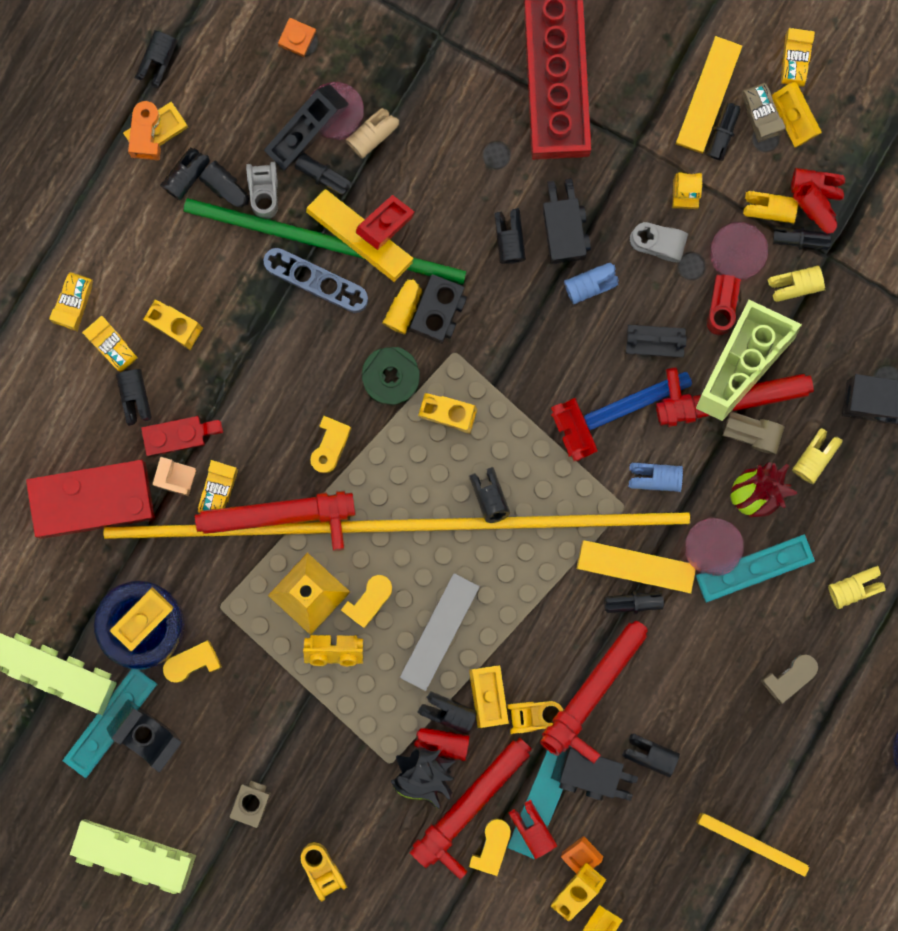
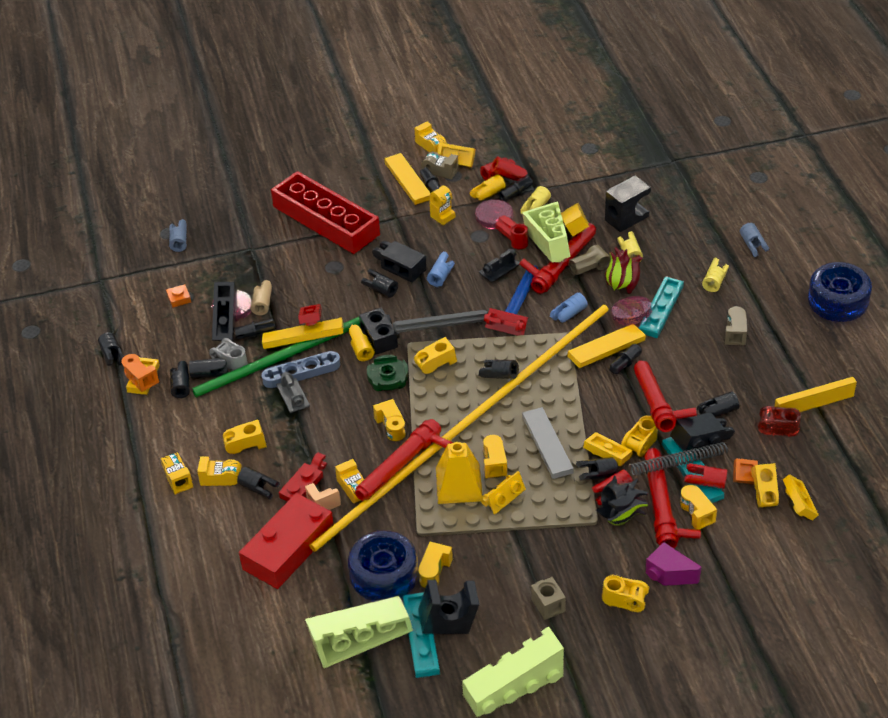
camera: 40 degrees left, 40 degrees down
yellow plate [110,587,174,651] -> none
light grey piece [630,222,688,263] -> none
none -> dark grey hinge [276,372,310,413]
none -> dark grey axle [393,310,488,333]
none -> yellow slope [561,203,589,236]
none -> dark grey piece [629,442,728,476]
none -> magenta slope [645,542,701,586]
none -> clear red piece [758,406,801,437]

